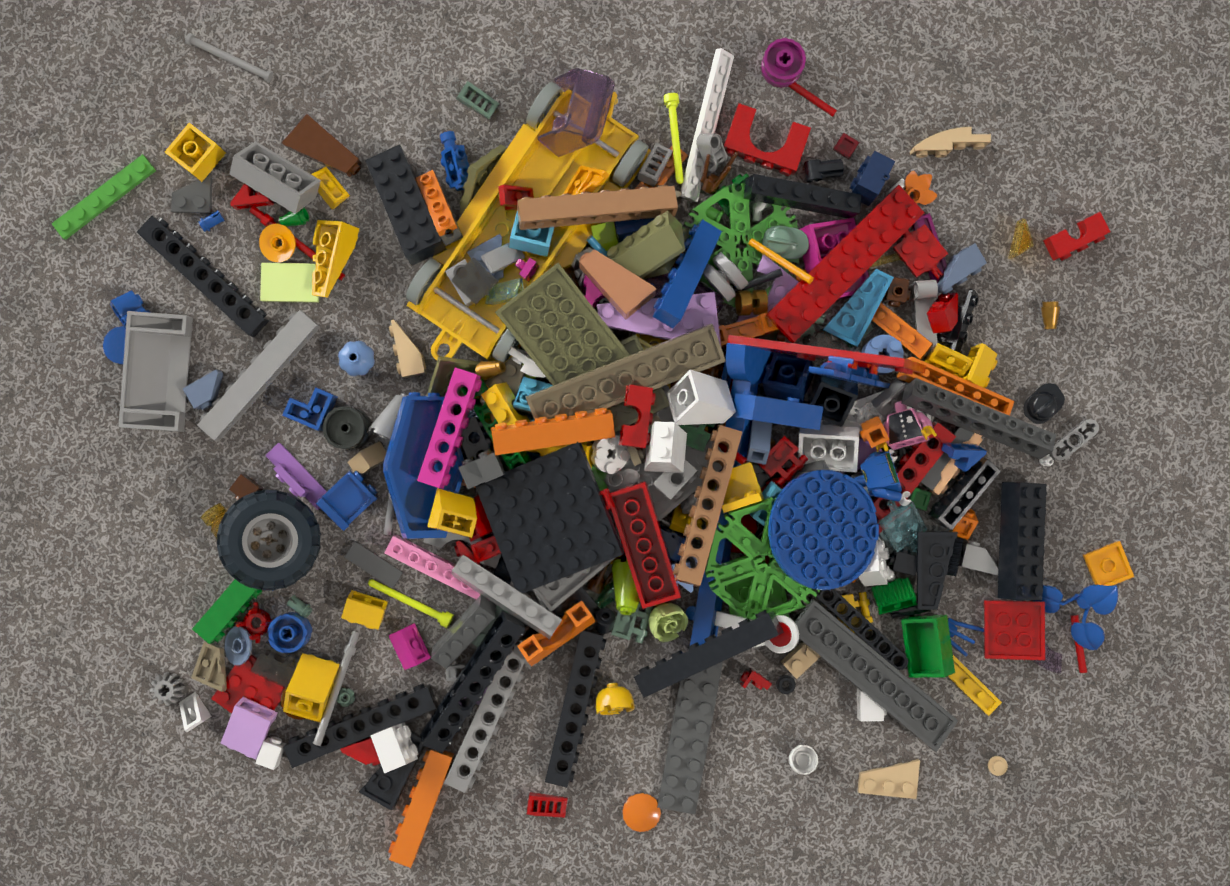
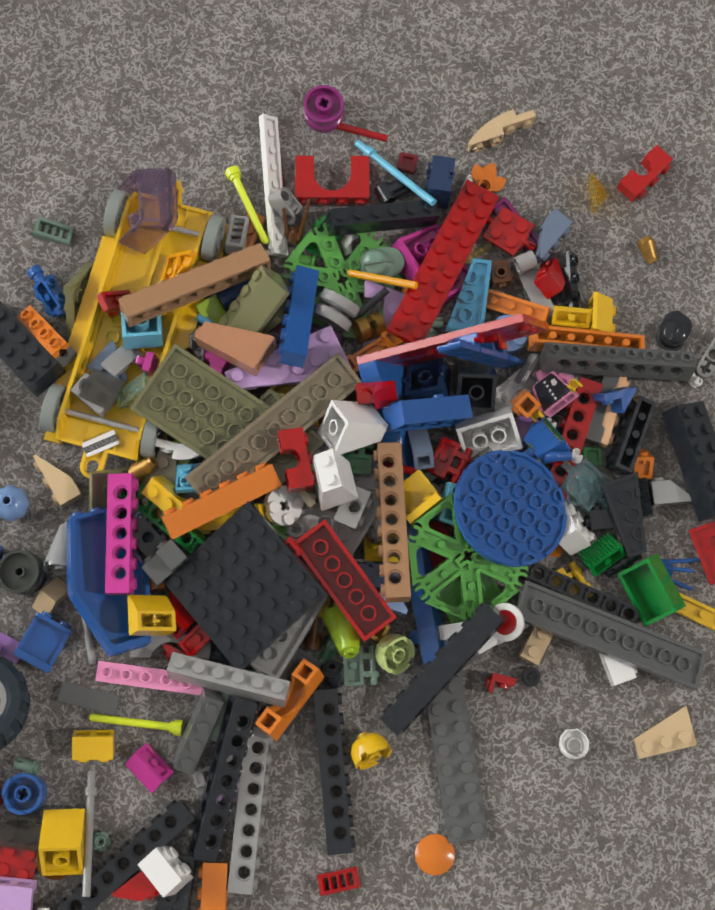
camera: 20 degrees left, 10 degrees down
none -> sticker [82,430,119,457]
none -> medium azure bar [355,140,437,206]
none -> red slope [355,381,398,409]

